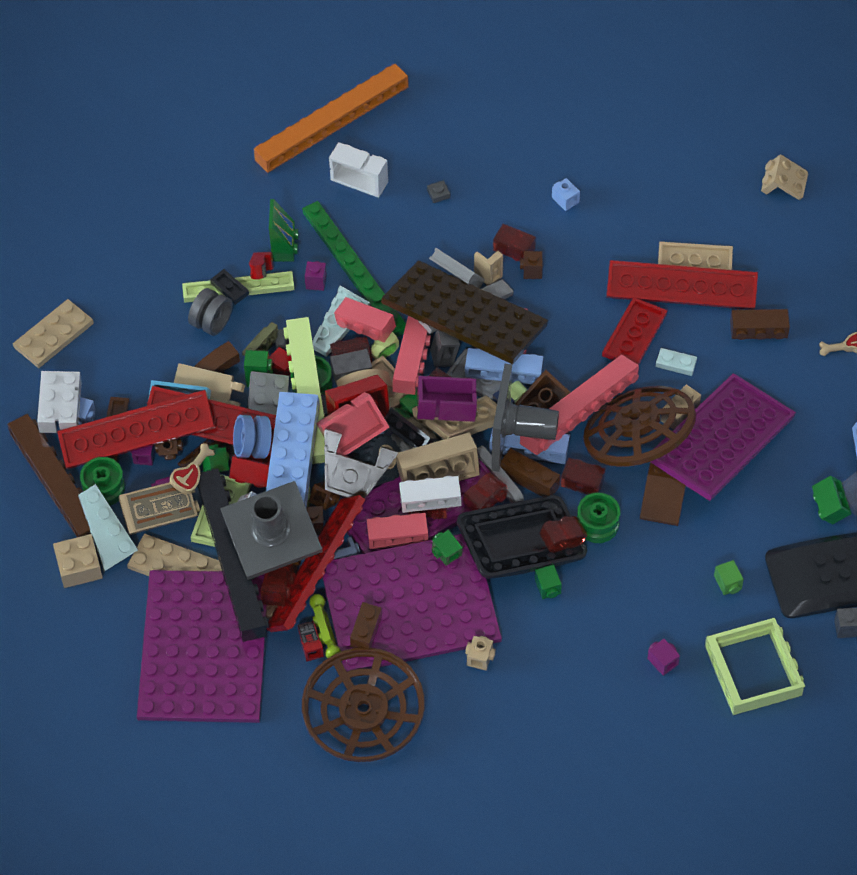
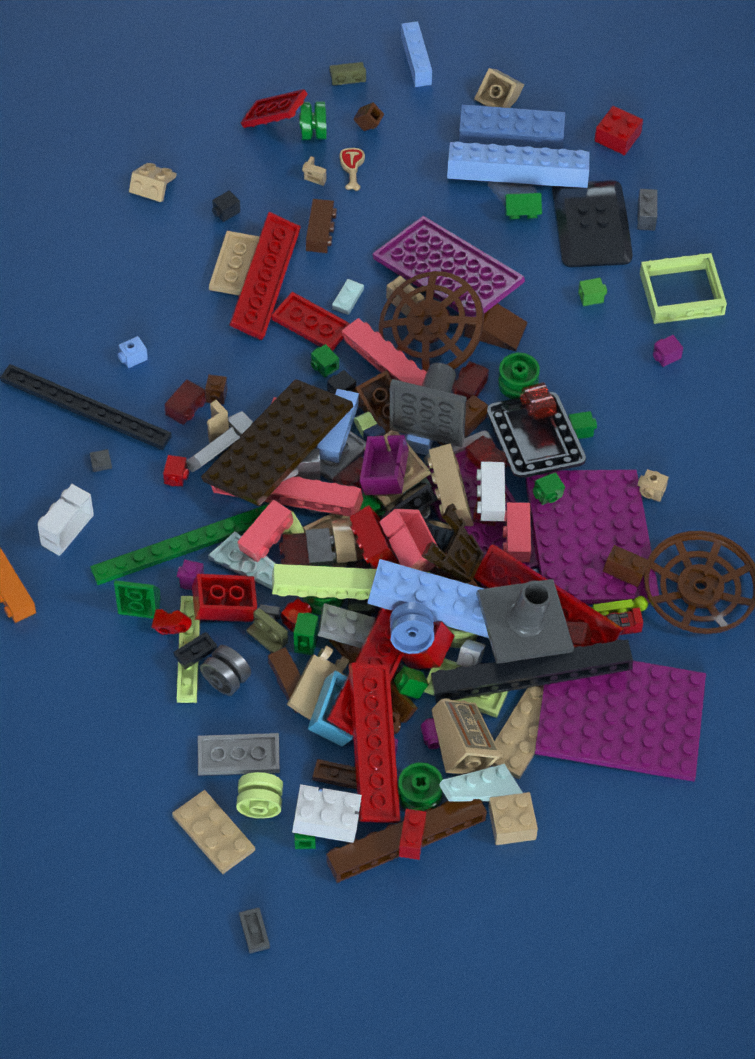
camera: 85 degrees left, 0 degrees up
tan piece [169,443,215,494] -> none
none -> black plate [0,364,172,450]
none -> red brick [163,455,189,487]
none -> red brick [192,574,257,622]
none -> light grey plate [198,733,280,776]
none -> black brick [212,190,240,222]
none -> yellowish green wheel [237,772,283,819]
none -> tan bracket [302,157,326,186]
none -> green brick [310,344,339,378]
none -> black brick [327,370,356,394]
none -> red brick [399,809,427,860]

